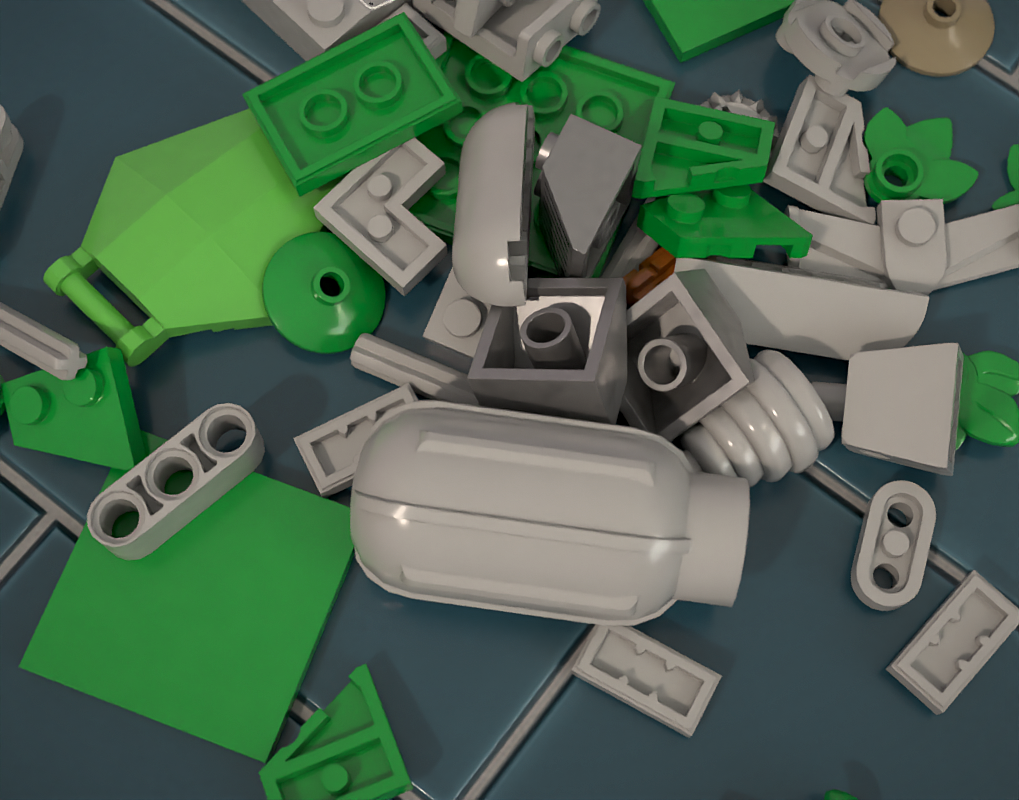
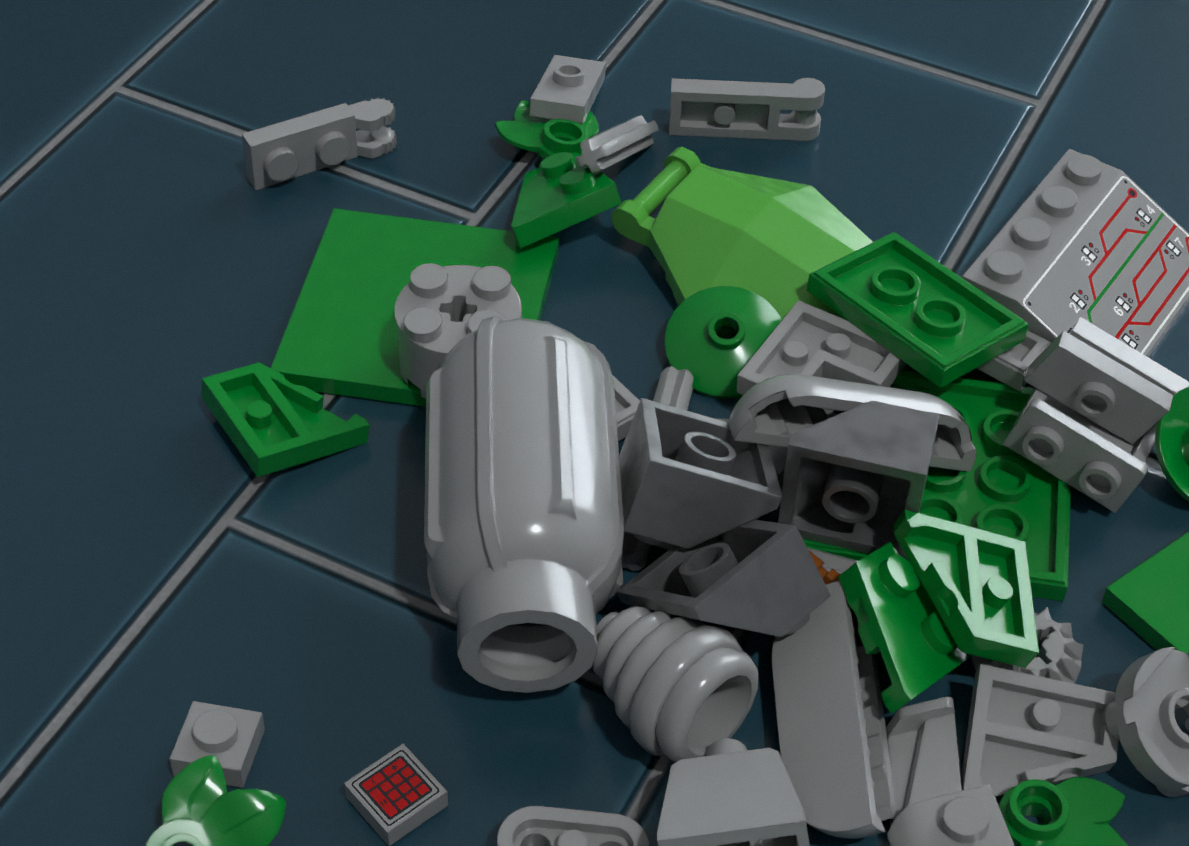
camera: 80 degrees right, 25 degrees down
light grey beam [87,403,265,561] -> none
light grey plate [571,624,722,738] -> none
none -> tile [344,744,448,846]
none -> light grey brick [394,263,522,399]

